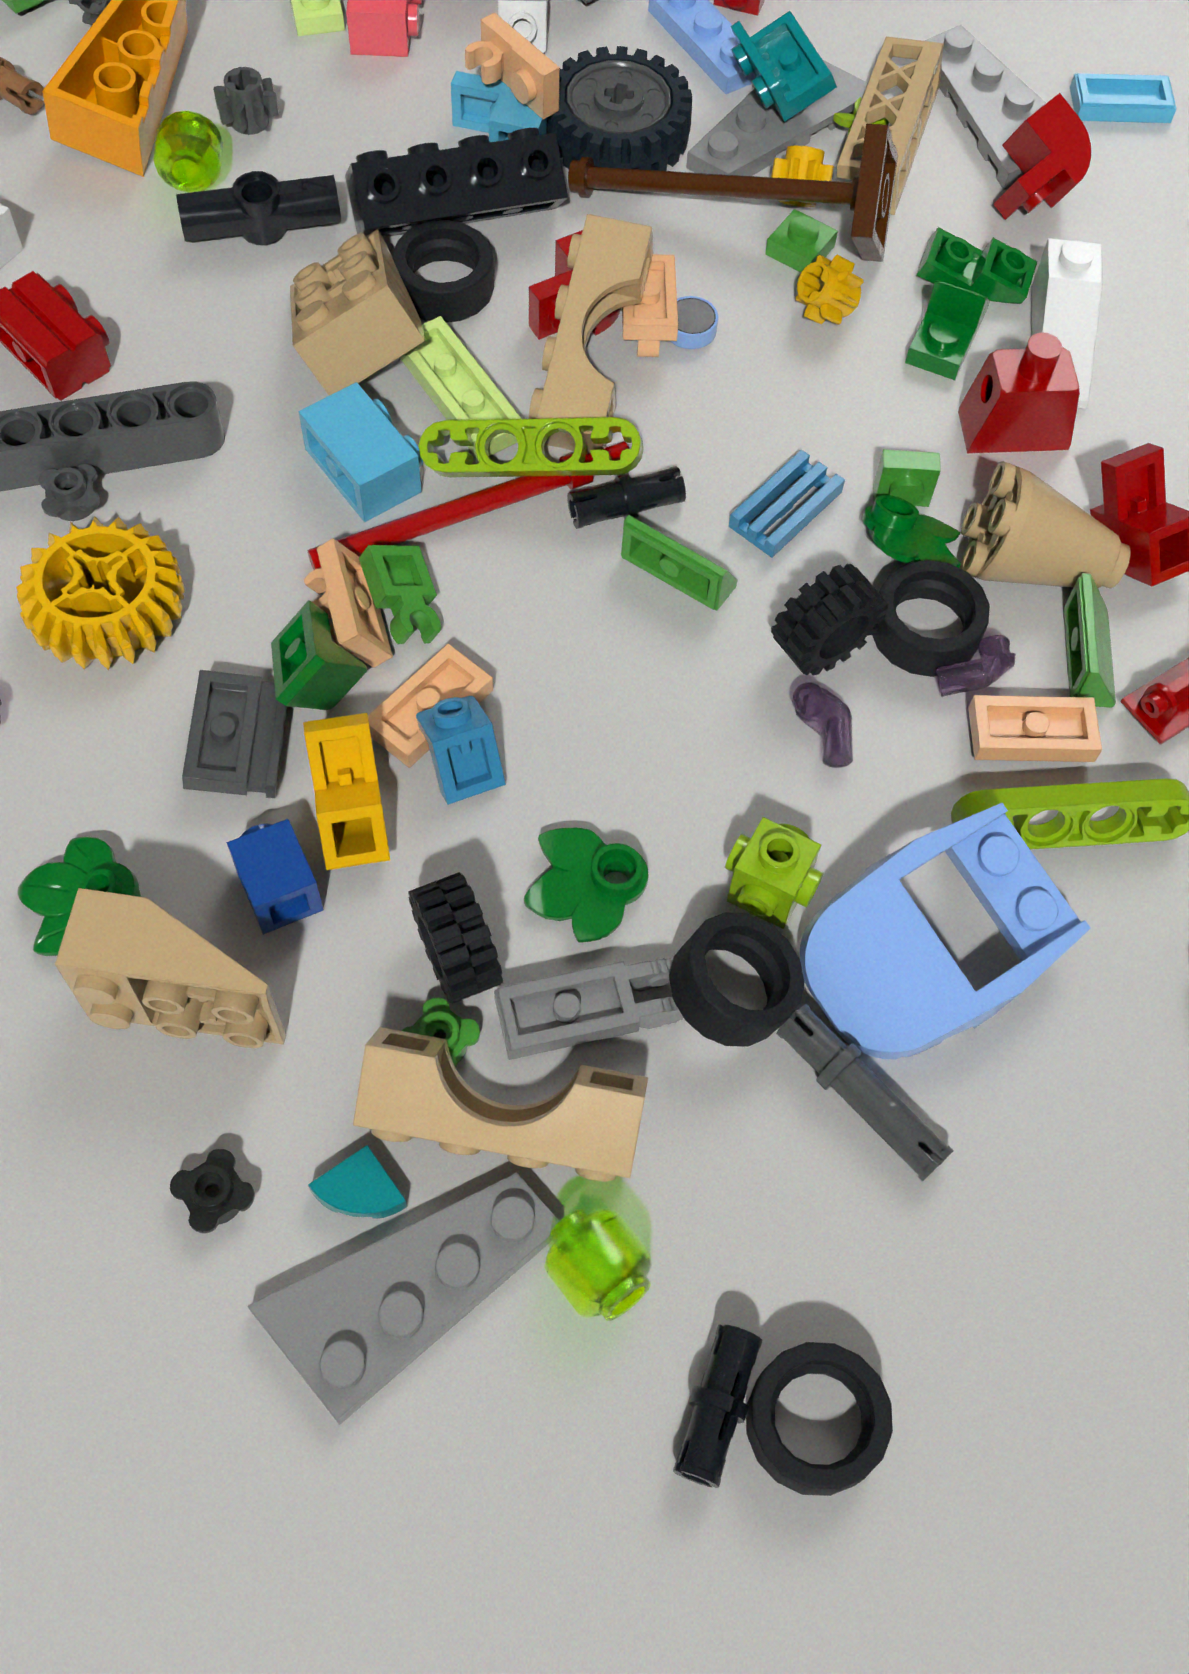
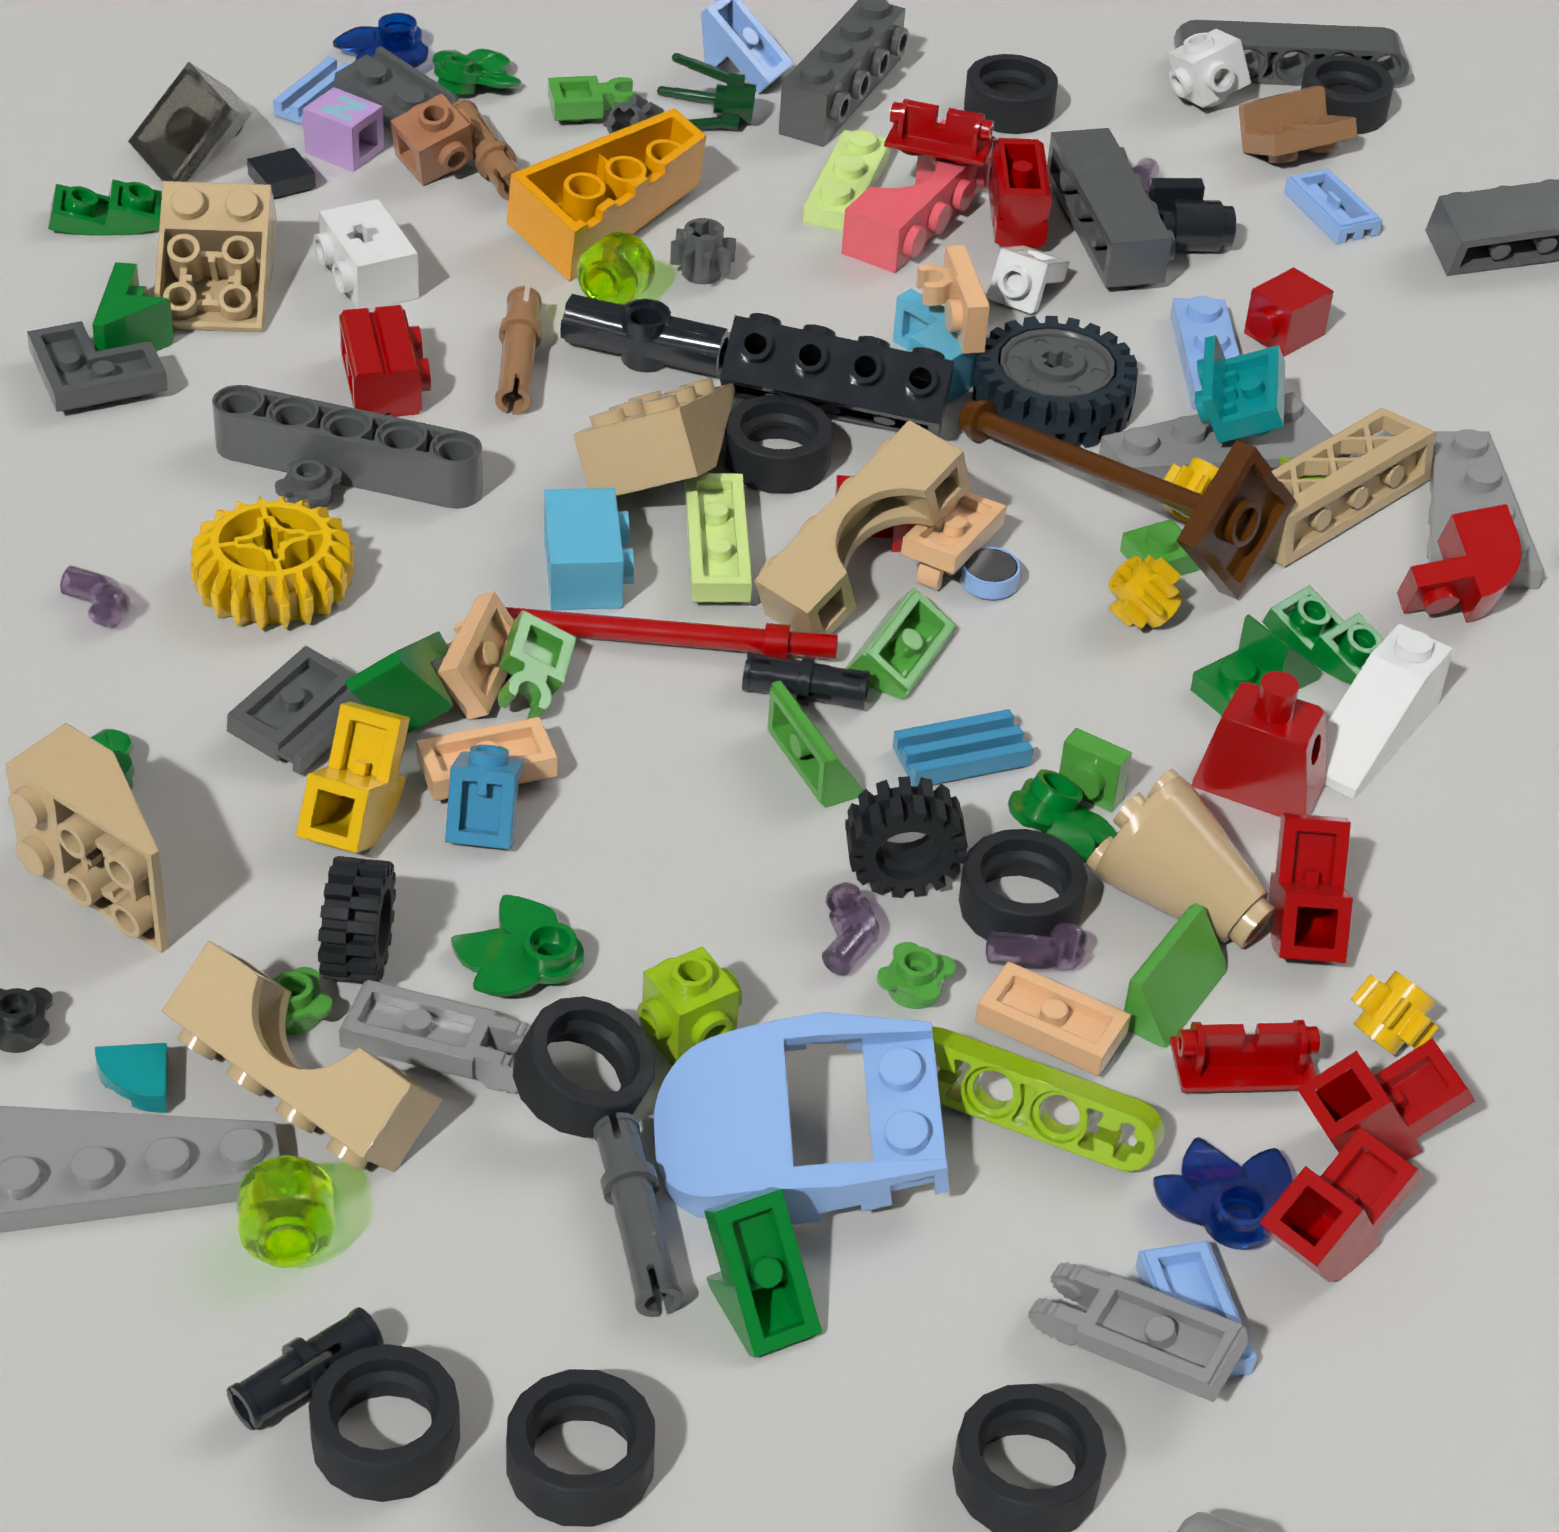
camera: 30 degrees right, 20 degrees down
blue brick [226,819,324,935] -> none
lime beam [419,417,644,478] -> none
none -> medium nougat pin [495,286,542,415]
none -> black tyre [506,1369,655,1527]
none -> green slope [704,1187,822,1358]
none -> bright green slope [845,587,957,700]
none -> bright green plate [877,942,956,1009]

